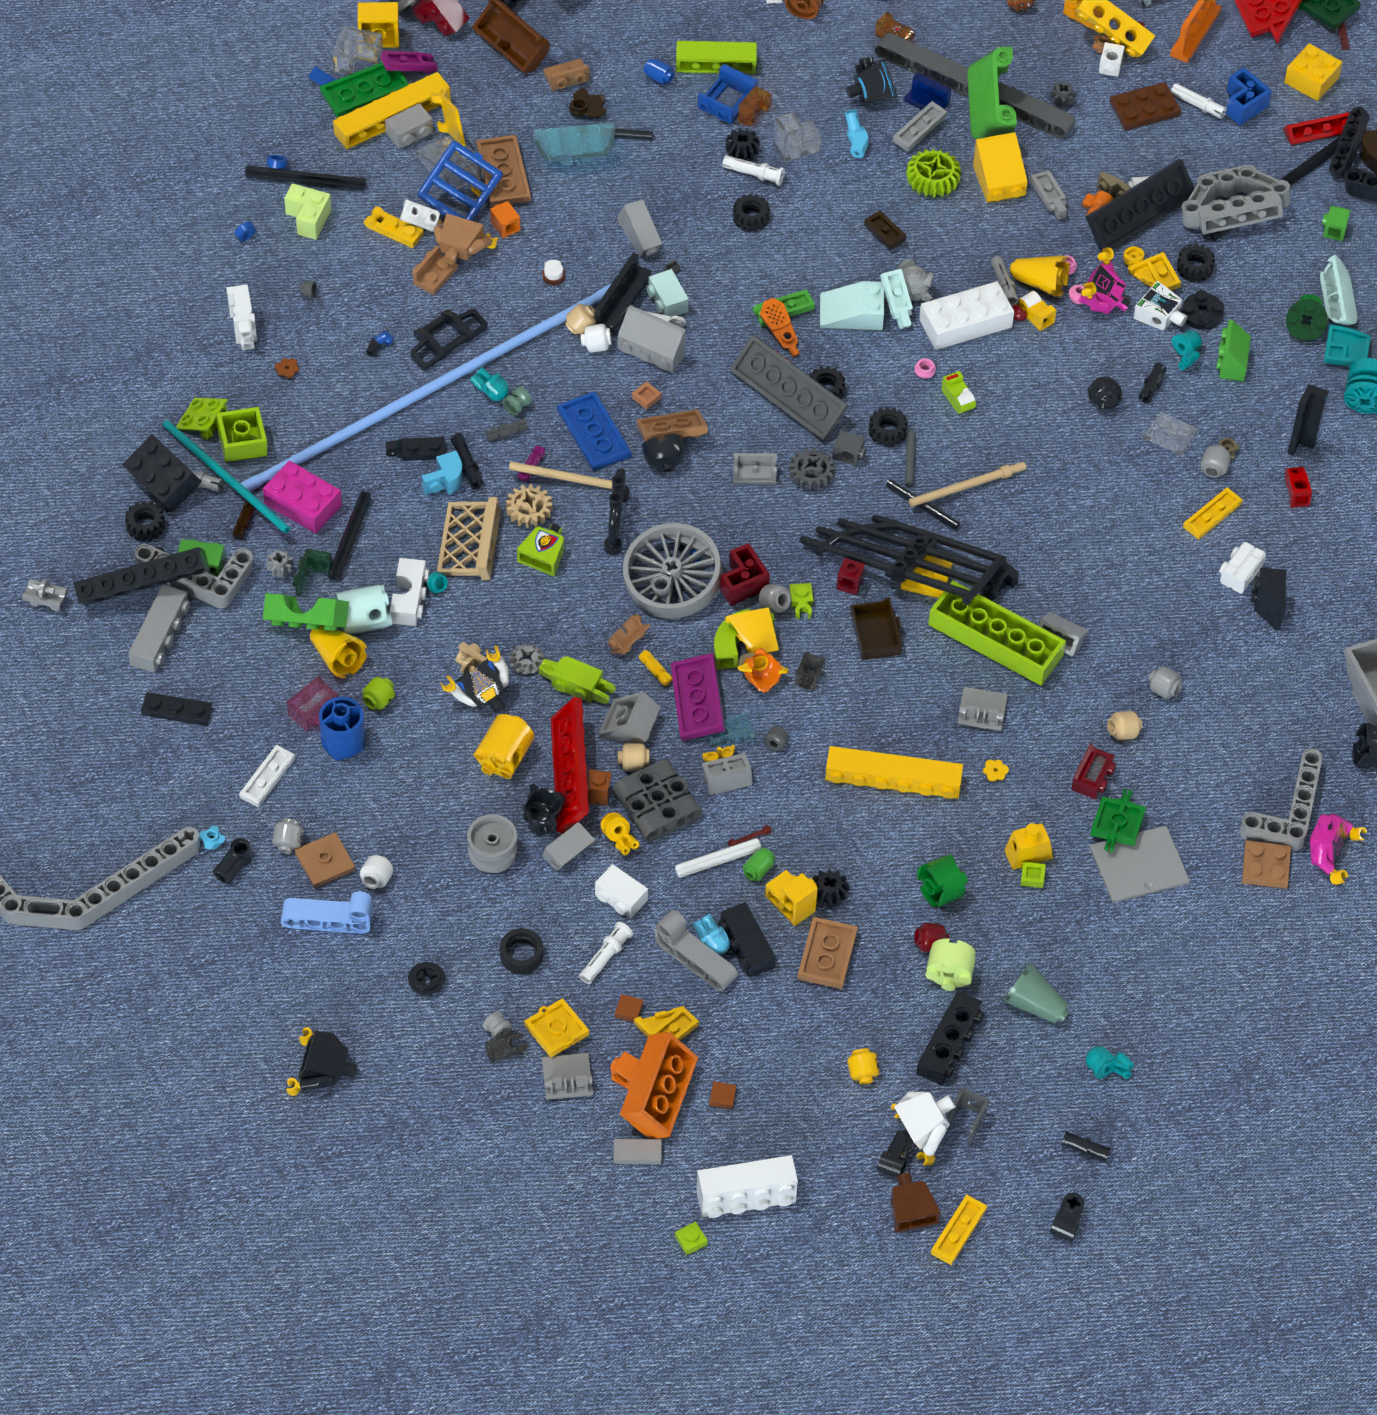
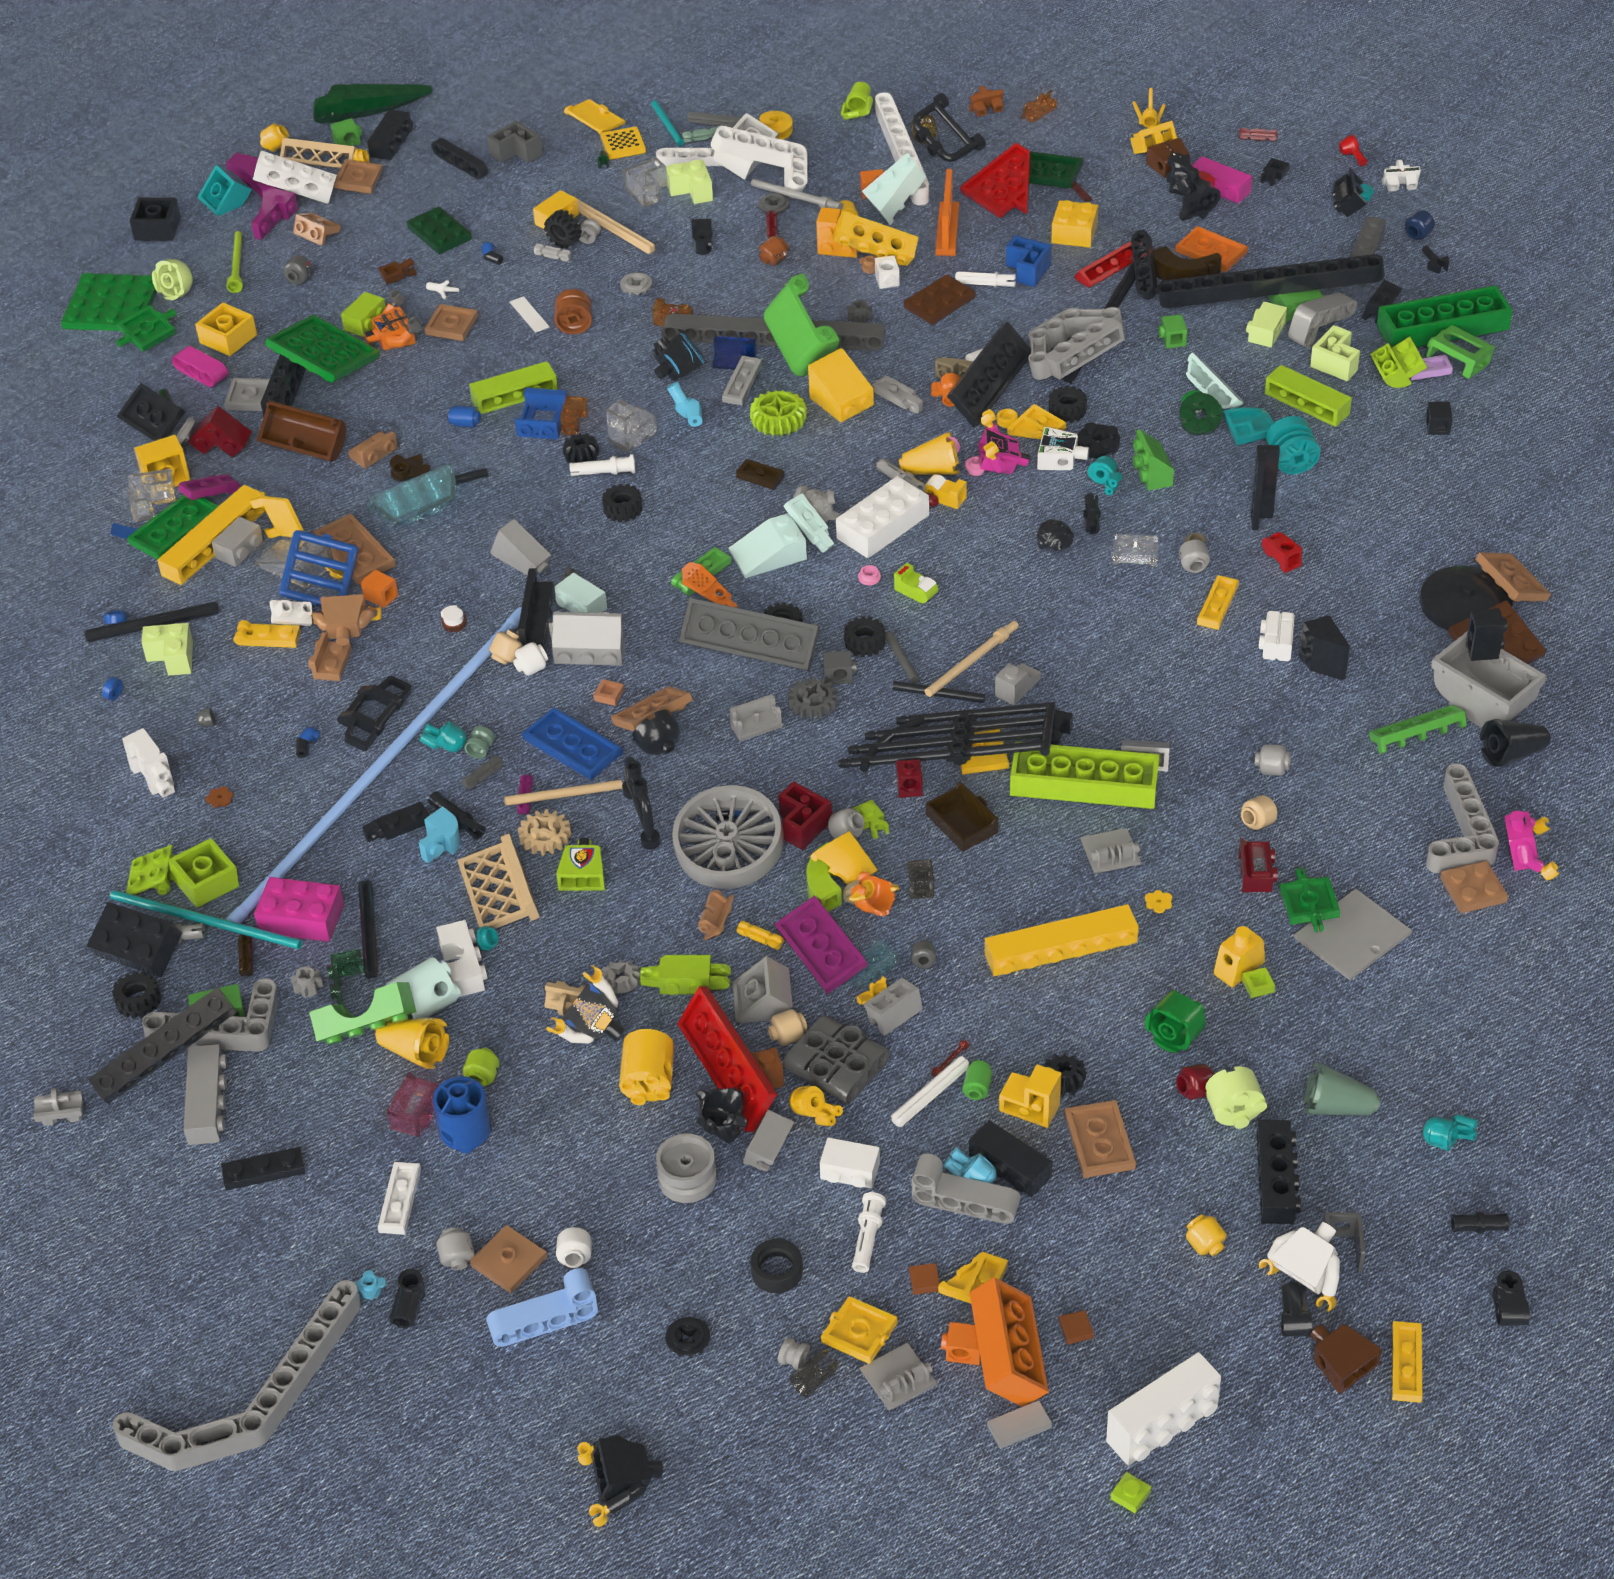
camera: 20 degrees left, 10 degrees down
none -> light grey arch [995,663,1041,705]
none -> bright green hinge [1369,705,1466,754]

